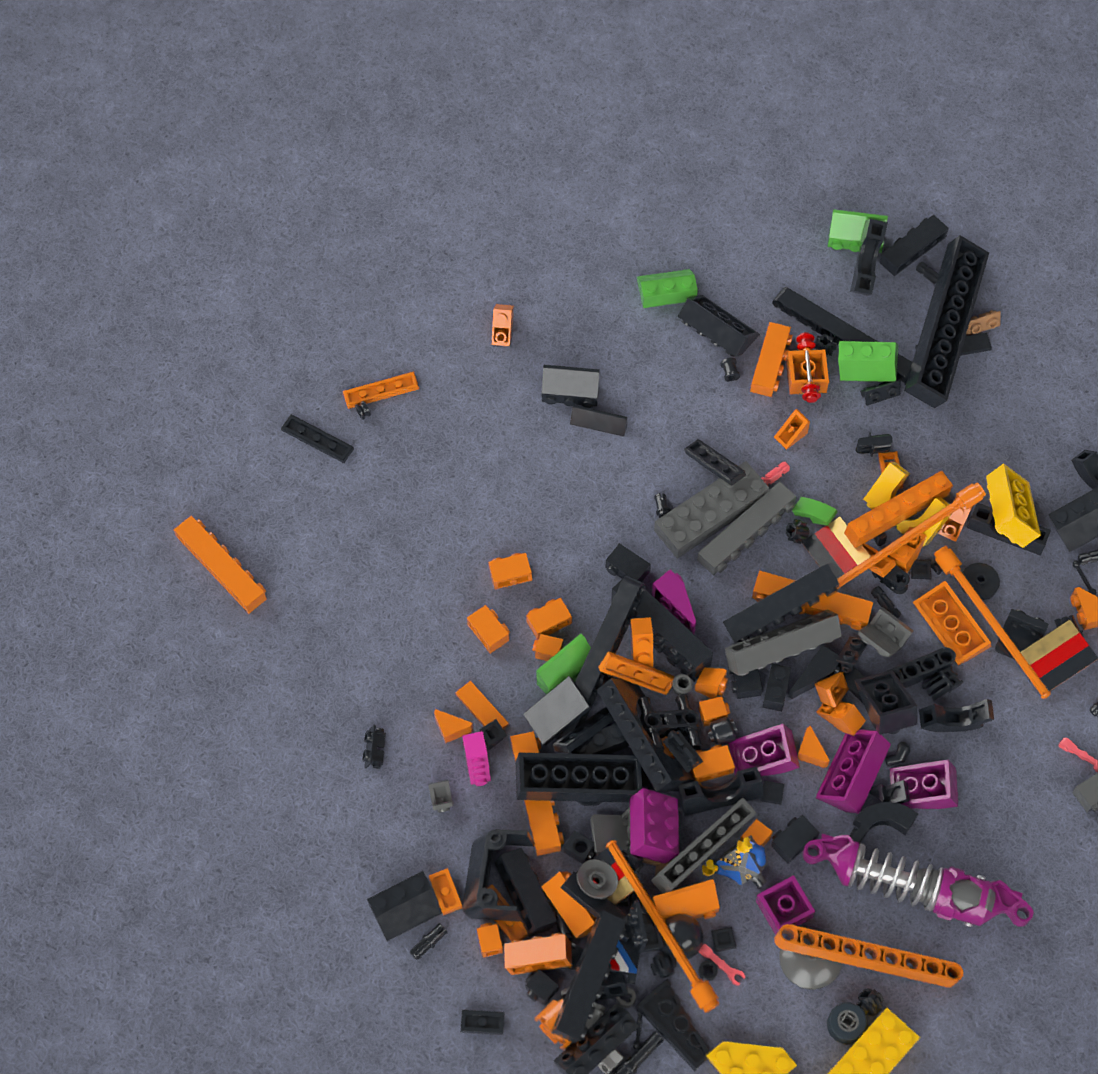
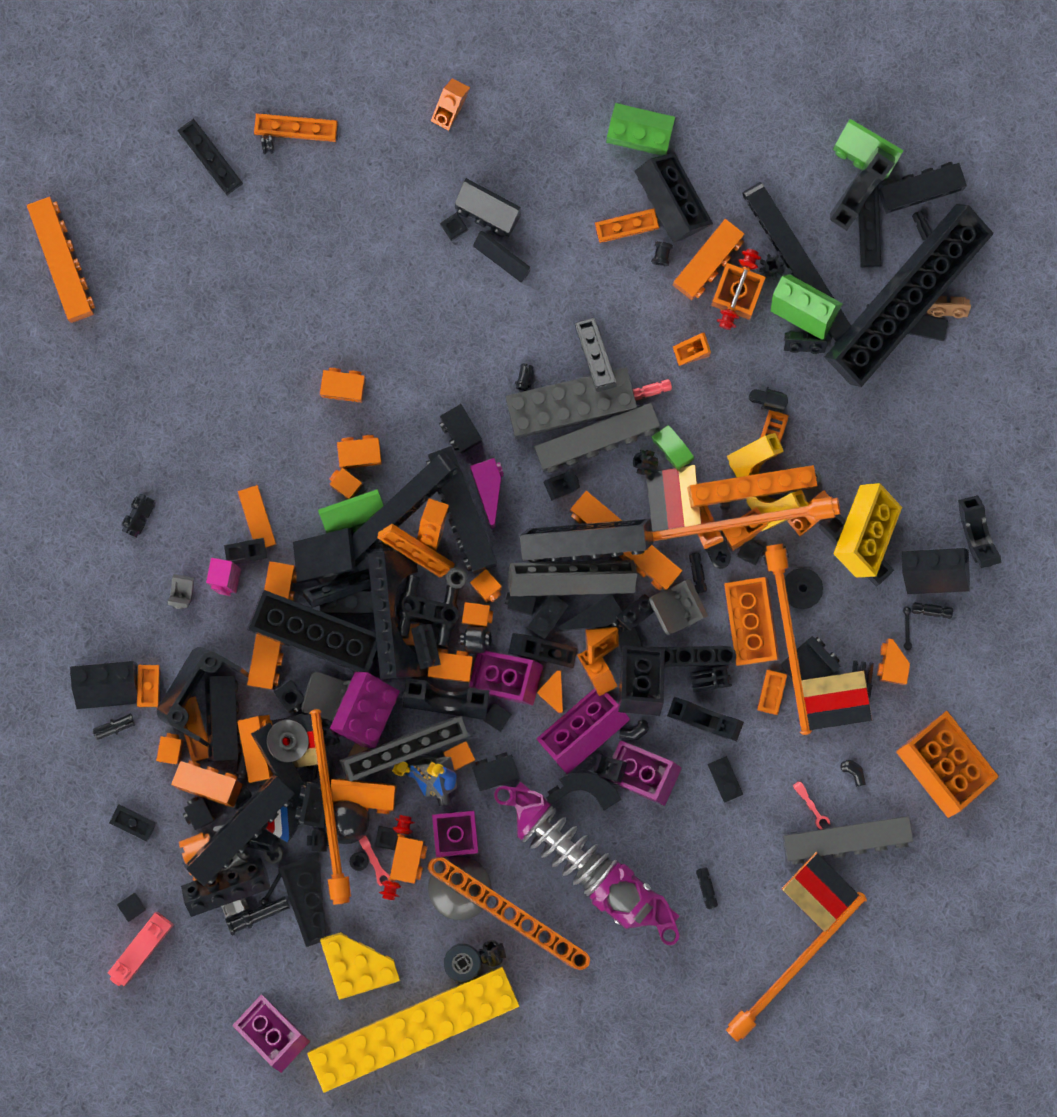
camera: 20 degrees right, 20 degrees up
orange slope [434,709,473,743] -> none
orange brick [467,605,510,654] -> none
none -> orange brick [379,815,428,900]
none -> black tile [440,212,468,241]
none -> black slope [508,633,578,668]
none -> black bracket [543,469,580,501]
none -> orange tile [594,208,659,243]
none -> black axle [696,867,718,909]
none -> black plate [707,756,743,803]
none -> orange plate [757,670,787,715]
none -> black tile [858,185,882,268]

